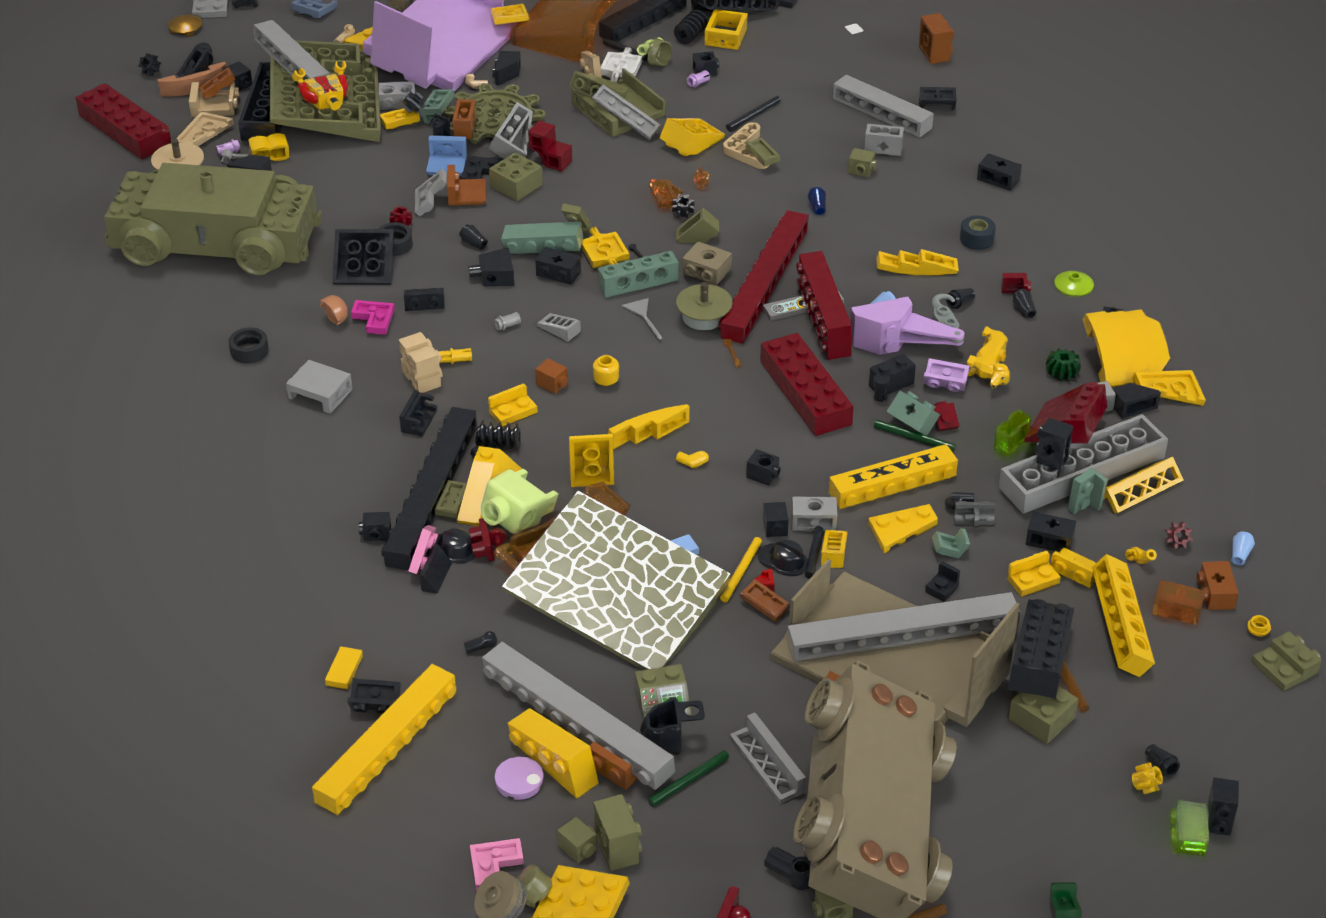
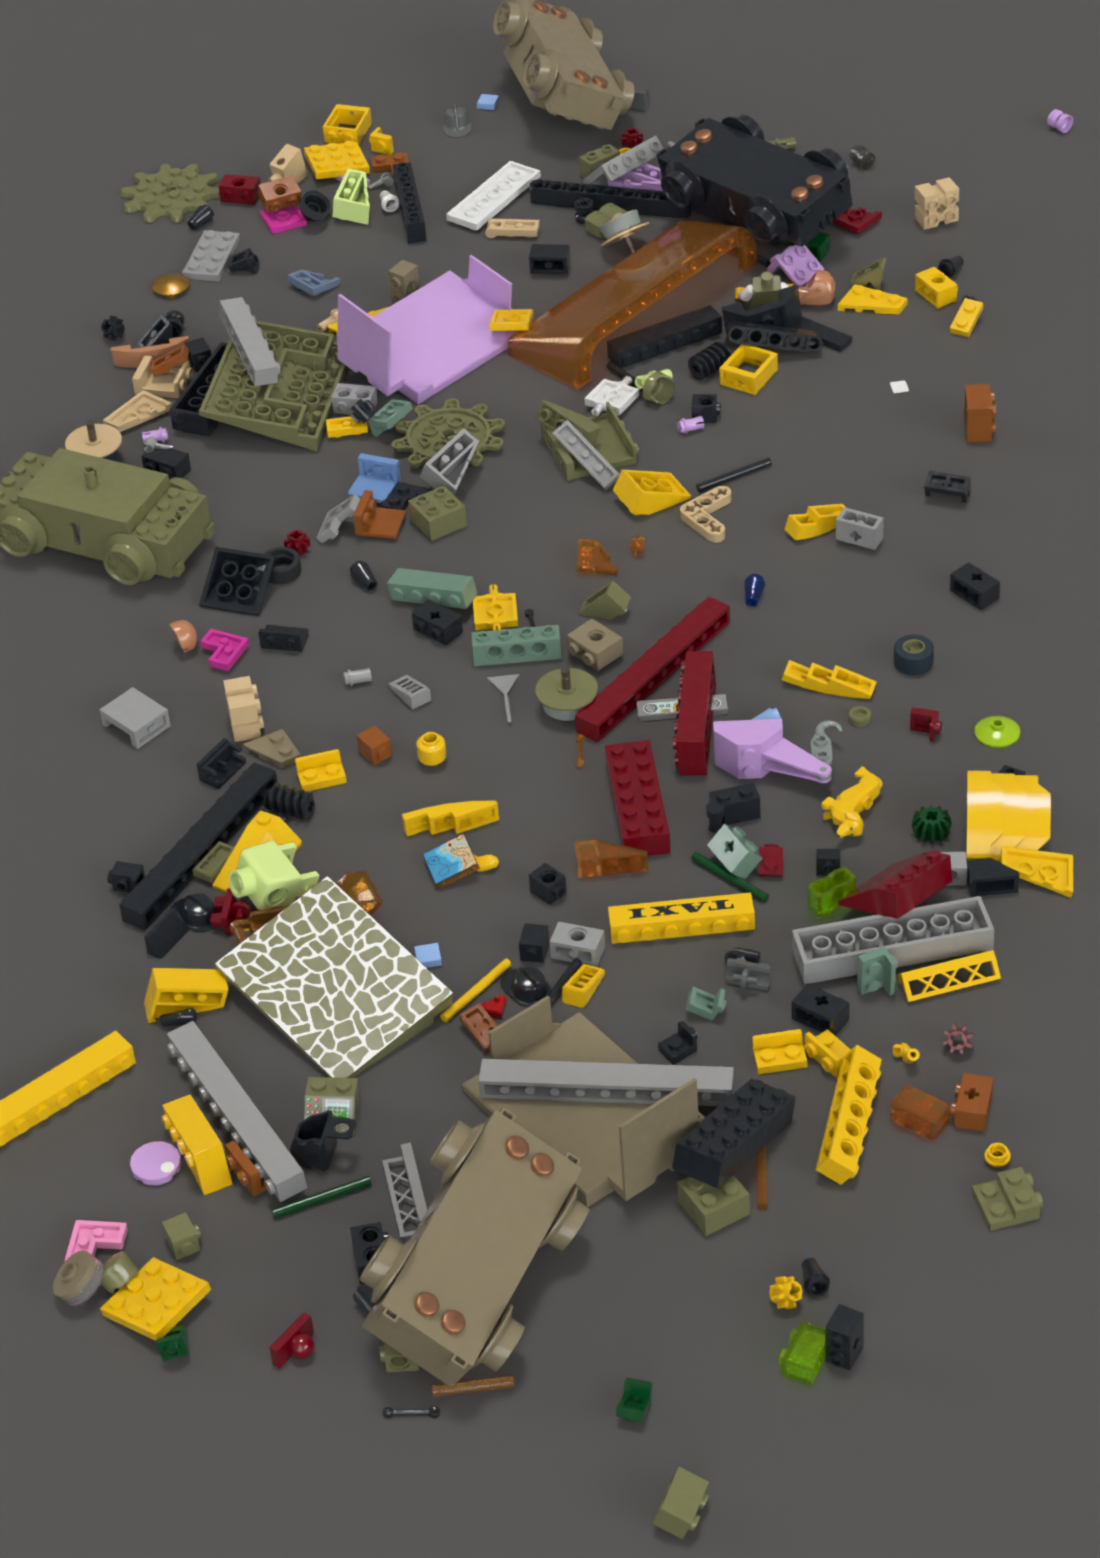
camera: 20 degrees right, 0 degrees up
dark red brick [75,83,171,159] -> none
black tyre [229,327,269,363] -> none
yellow brick [248,133,290,161] -> none
torso [292,61,348,110] -> none
yellow tile [325,646,363,690] -> none
black bracket [347,678,401,714] -> none
bright pink plate [409,525,438,574] -> none
black hinge [431,113,451,136] -> none
yellow axle [439,348,472,364] -> none
dark orange brick [453,99,477,139] -> none
tan arm [464,74,488,89] -> none
black torso [468,248,515,286] -> none
black slope [492,51,521,85] -> none
dark red brick [528,120,572,172] -> none
olive plate [561,203,592,234] -> none
yellow slope [569,434,614,487] -> none
tan wing [579,51,602,78] -> none
olive brick [593,794,642,871] -> none
black gear [672,194,695,218] -> none
olive tile [746,137,780,167] -> none
light grey brick [833,75,934,138] -> none
olive brick [848,148,877,177] -> none
yellow wing [868,504,938,553] -> none
lavender bracket [923,358,969,392] -> none
black cone [946,288,976,309] -> none
black cone [1013,289,1037,318] -> none
black brick [1035,418,1074,471] -> none
light blue cone [1231,531,1255,565] -> none
none -> yellow wedge [144,968,228,1023]
none -> dark tan wing [243,729,301,769]
none -> black brick [350,1222,389,1284]
none -> tile [422,833,480,890]
none -> clear orange slope [574,839,648,878]
none -> yellow slope [784,504,846,540]
none -> black bracket [816,849,840,875]
none -> olive tile [849,706,871,727]

